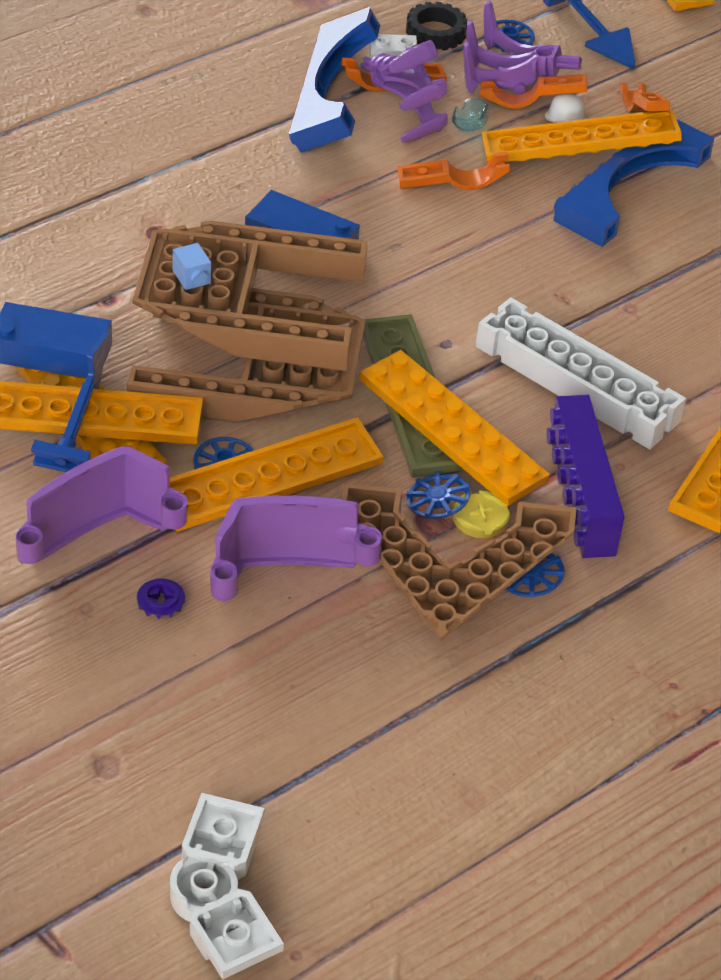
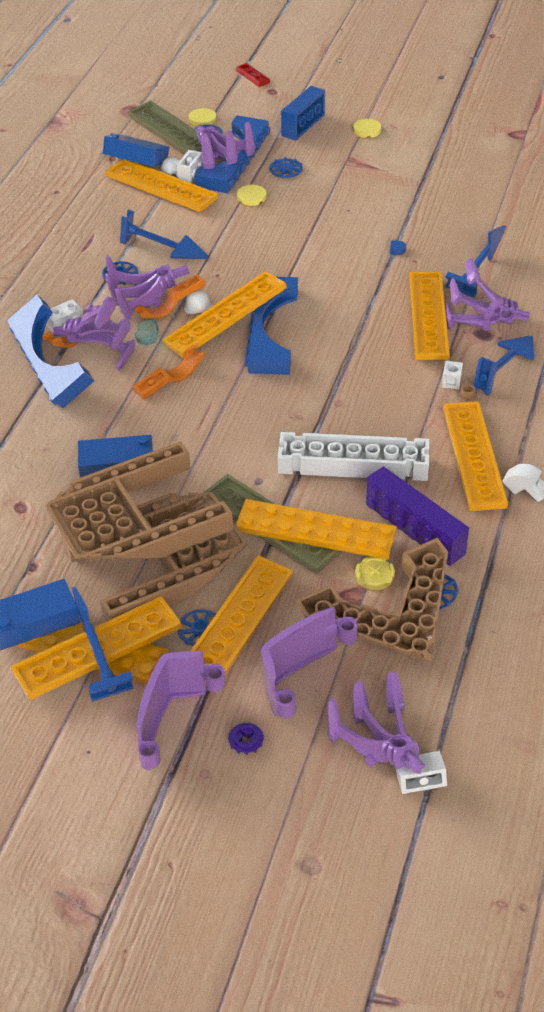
camera: 30 degrees left, 0 degrees up
white plate [170,793,284,980] -> none
light blue brick [173,243,211,290] -> none
black tyre [406,2,467,51] -> none
blue wheel [406,471,470,519] -> none
orange piece [620,82,670,111] -> none
none -> medium lavender piece [328,672,425,774]
none -> white brick [396,751,447,794]

